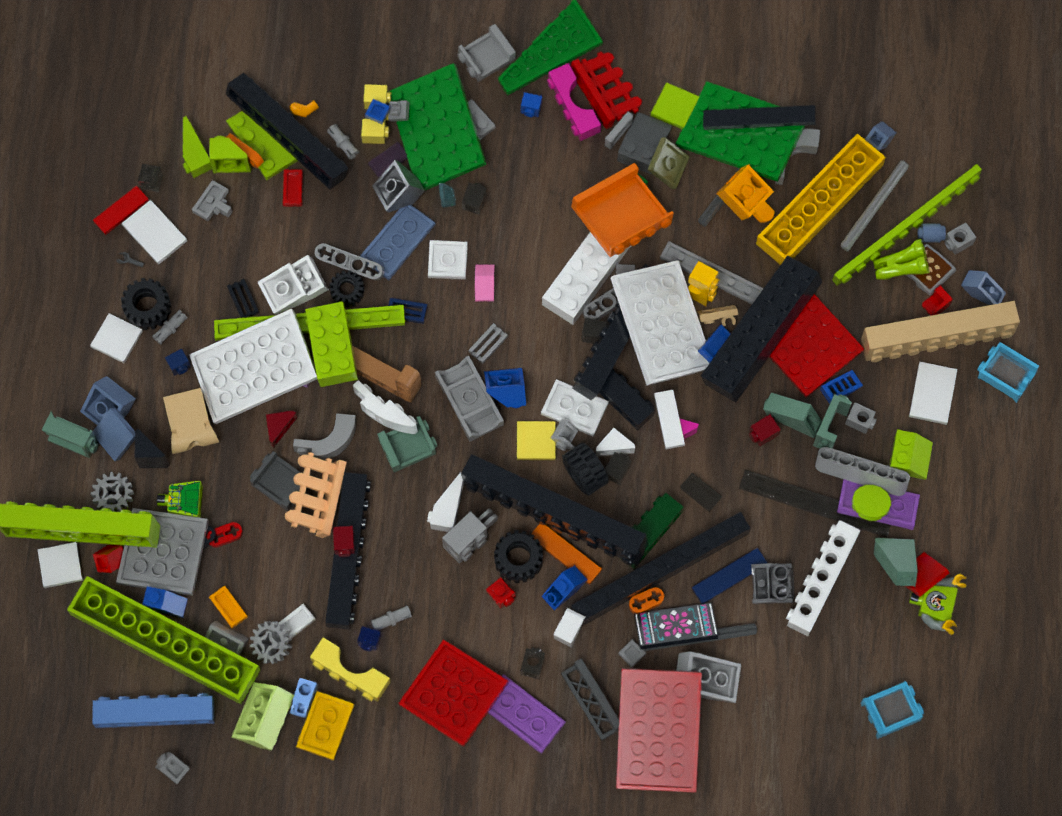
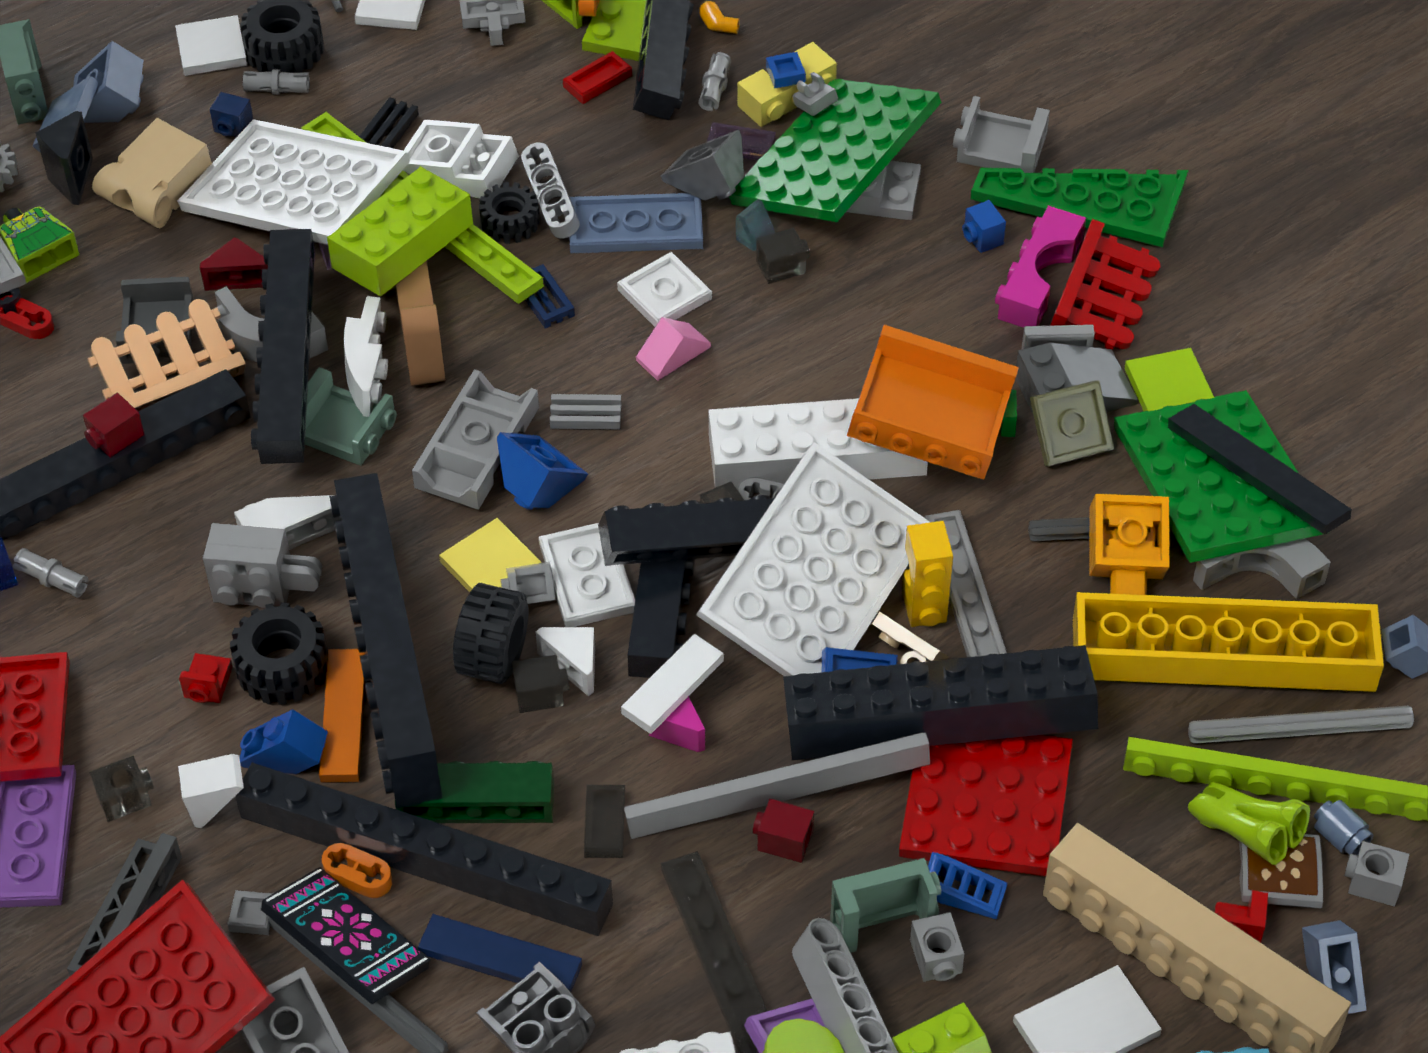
camera: 50 degrees right, 20 degrees down
sand green slope [763,393,822,438] -> none
none -> black brick [251,229,315,464]
none -> light grey tile [624,733,930,839]

